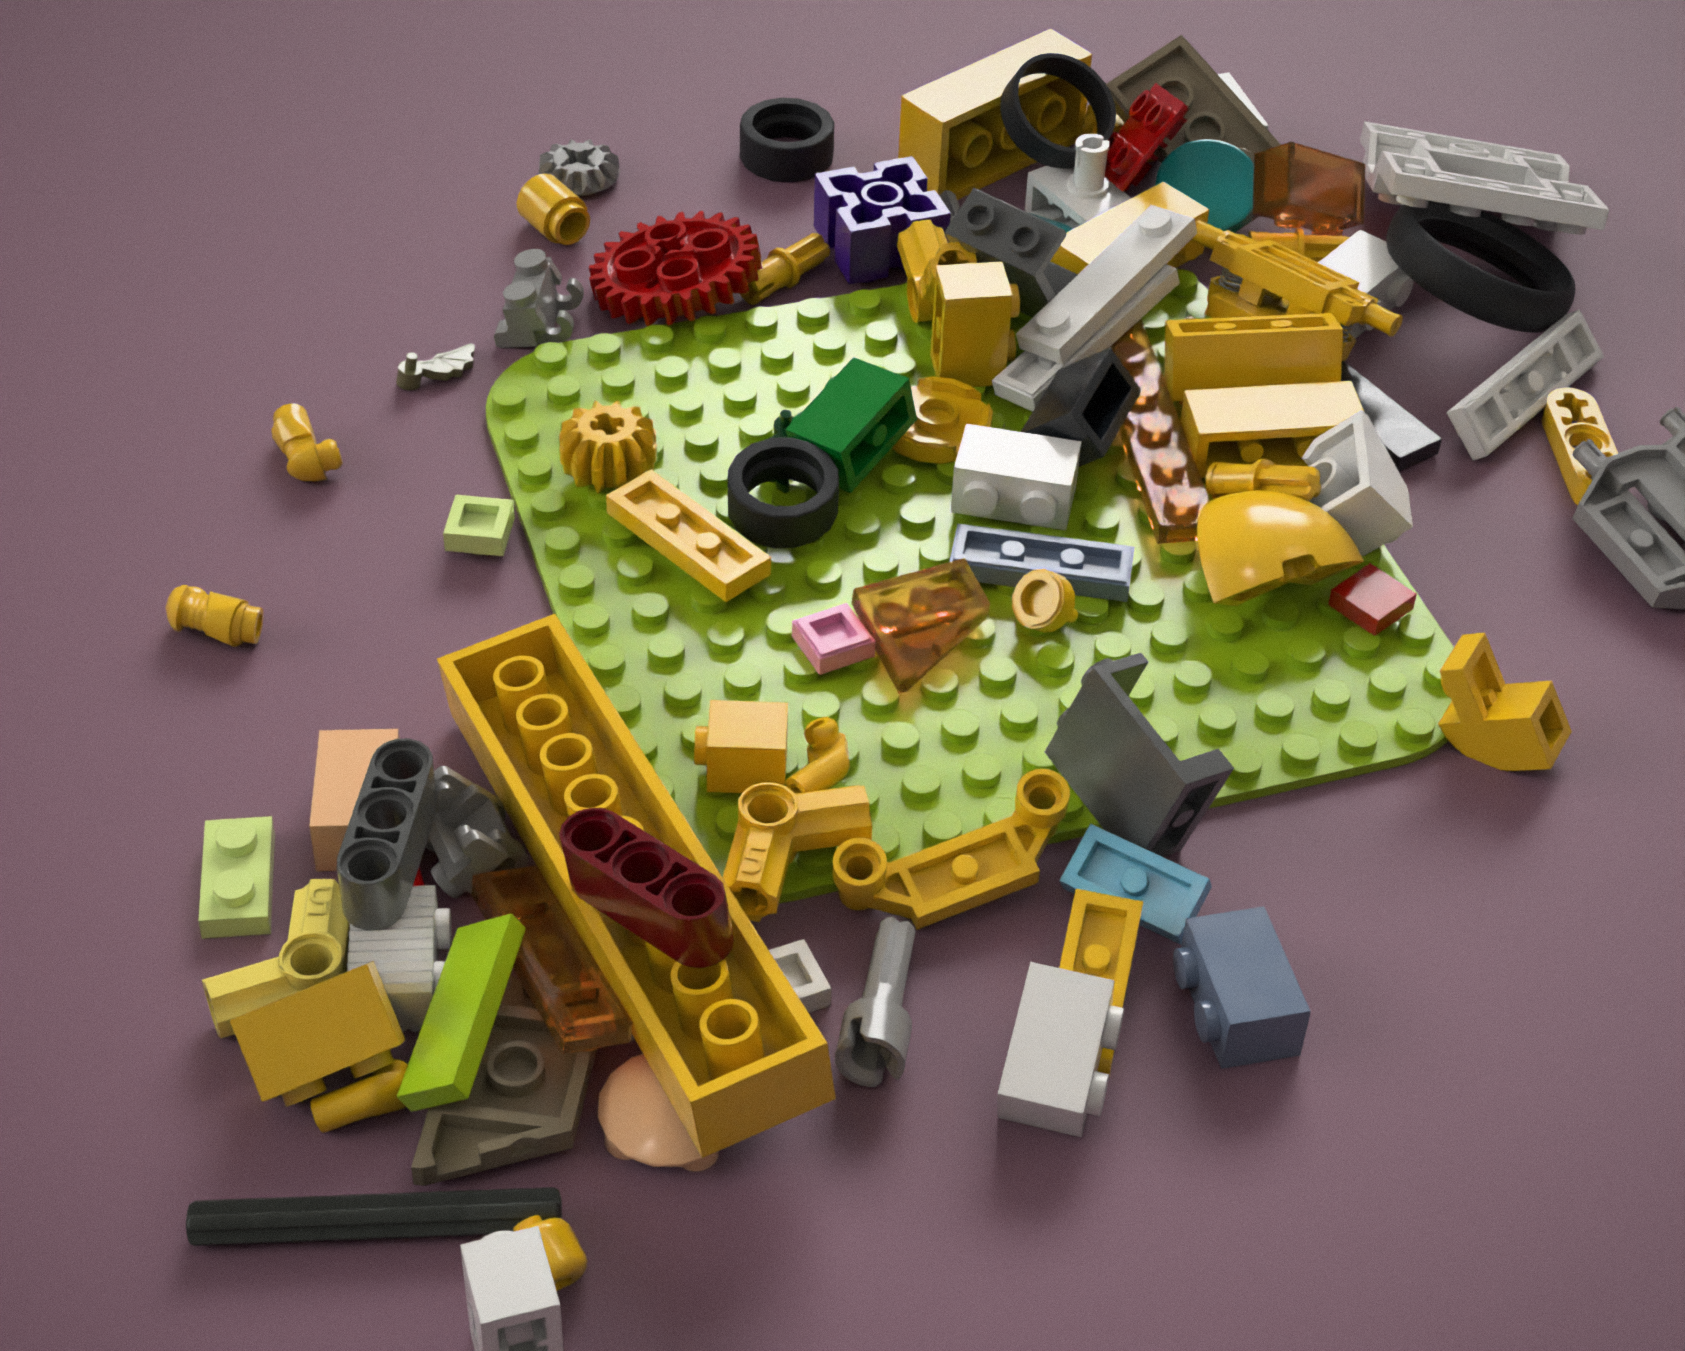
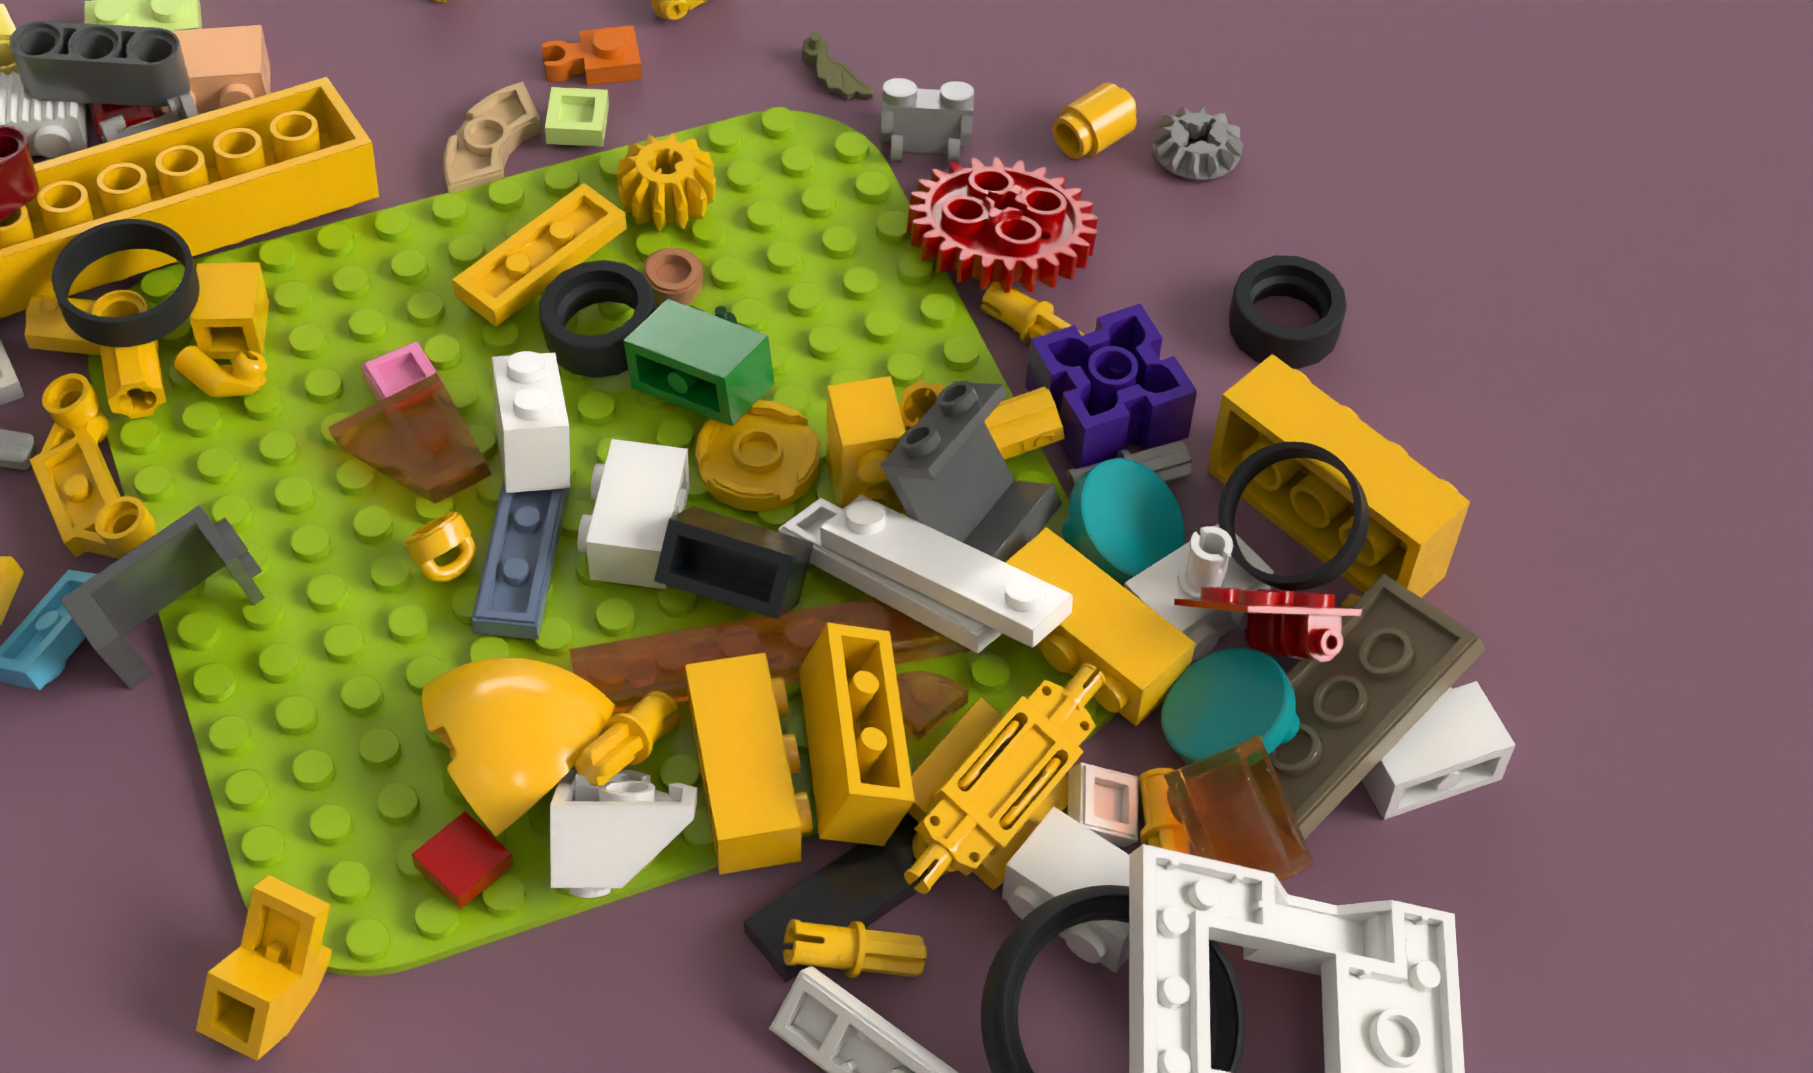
camera: 85 degrees right, 10 degrees up
none -> black tyre [52,219,200,347]
none -> tan tile [443,81,542,193]
none -> white brick [492,351,571,493]
none -> orange plate [542,25,642,86]
none -> nougat tile [643,248,703,305]
none -> yellow axle [783,919,927,978]

